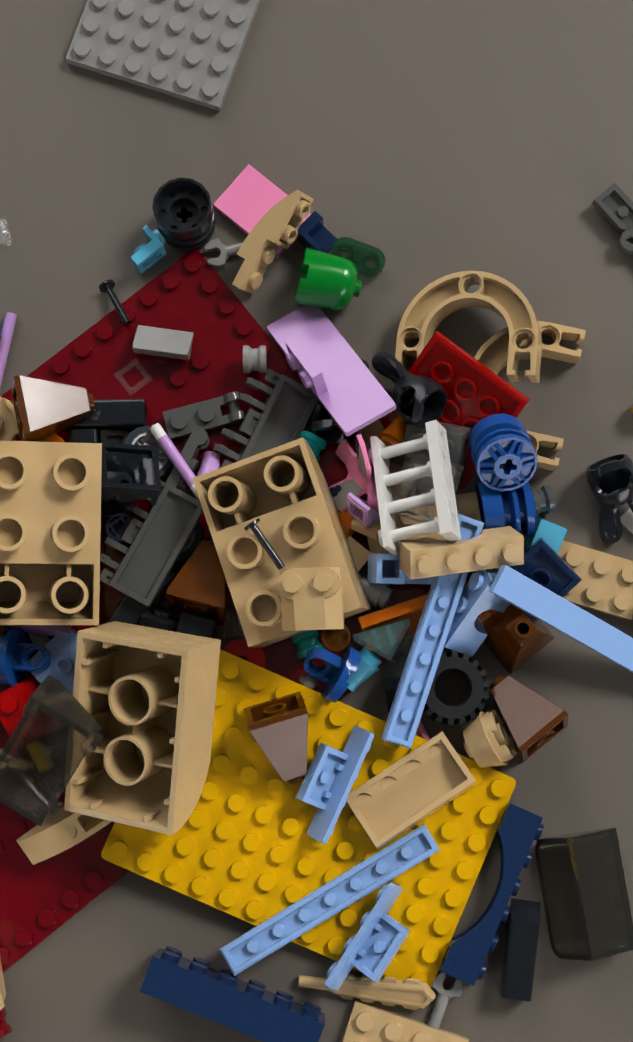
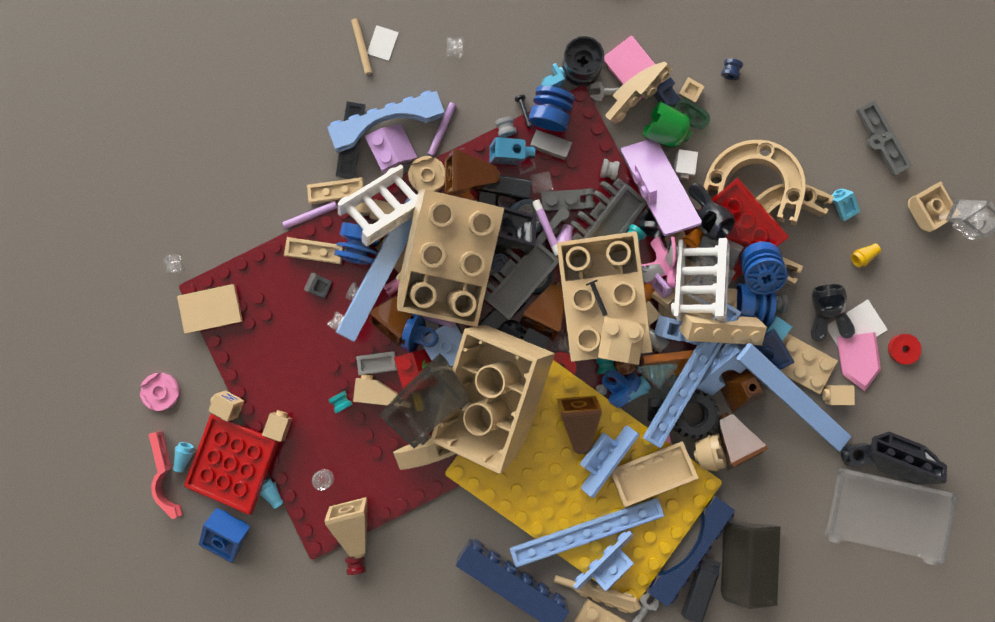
camera: 10 degrees right, 5 degrees up
none -> dark azure torso [489,137,535,165]
none -> light grey wheel [495,116,517,137]
none -> blue wheel [528,86,575,132]
none -> clear slope [530,171,553,194]
none -> white brick [673,149,698,180]
none -> tan plate [678,77,705,104]
none -> dark blue wheel [721,58,743,80]
none -> medium azure bracket [832,189,860,221]

